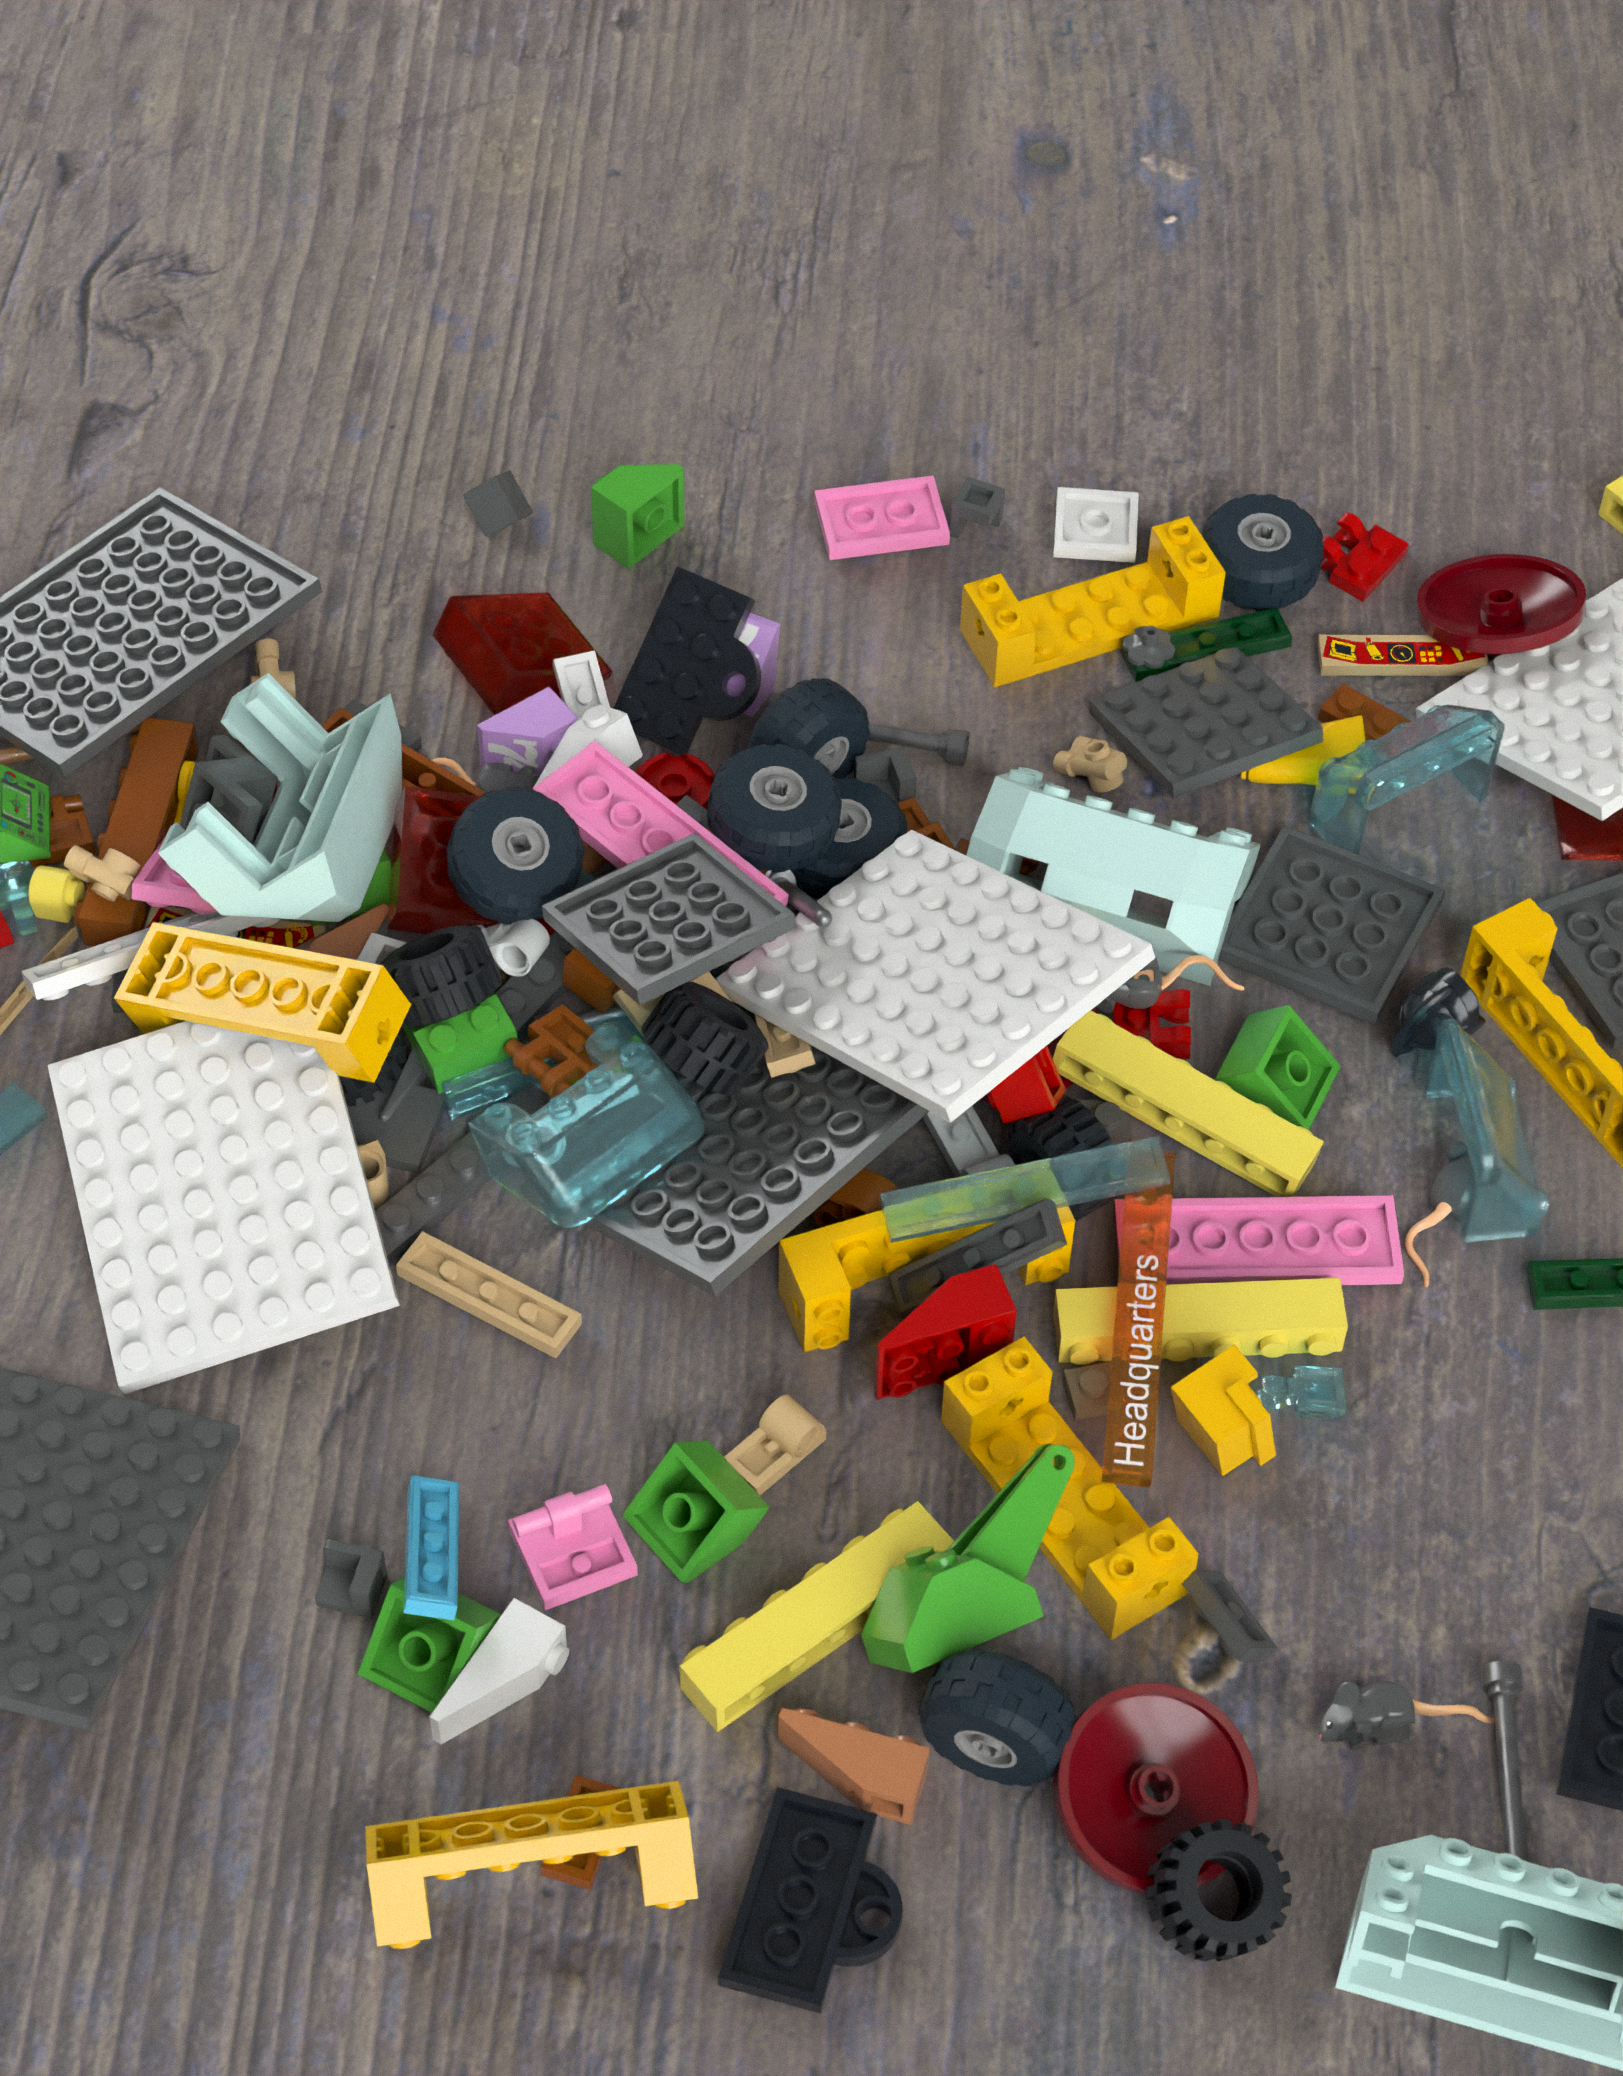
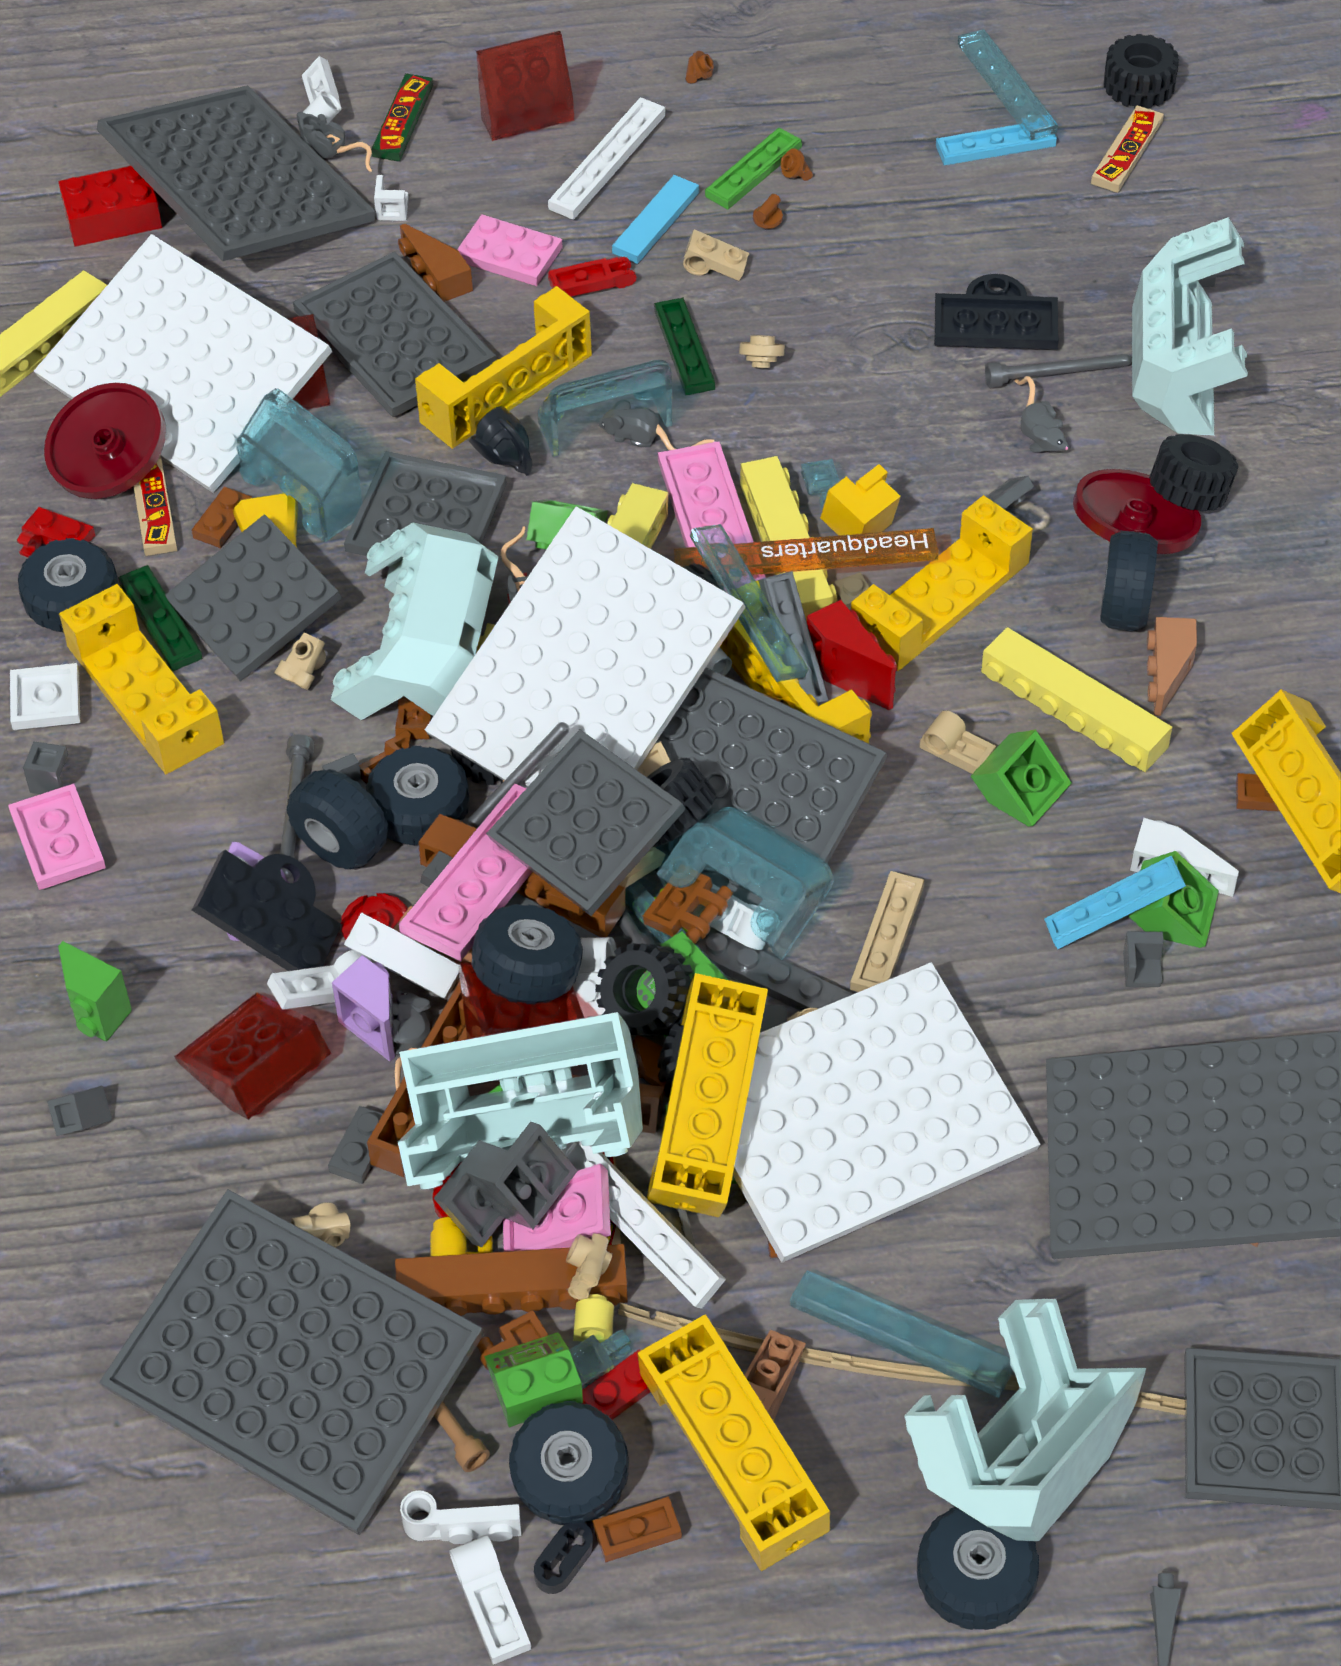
camera: 100 degrees left, 0 degrees up
bright pink plate [508,1484,638,1611] -> none
black wheel [707,744,842,873] -> none
black plate [718,1787,903,2014] -> none
bright green slope [861,1444,1075,1673] -> none
dark grey plant [1123,626,1175,669] -> none
none -> tan plate [739,335,785,368]

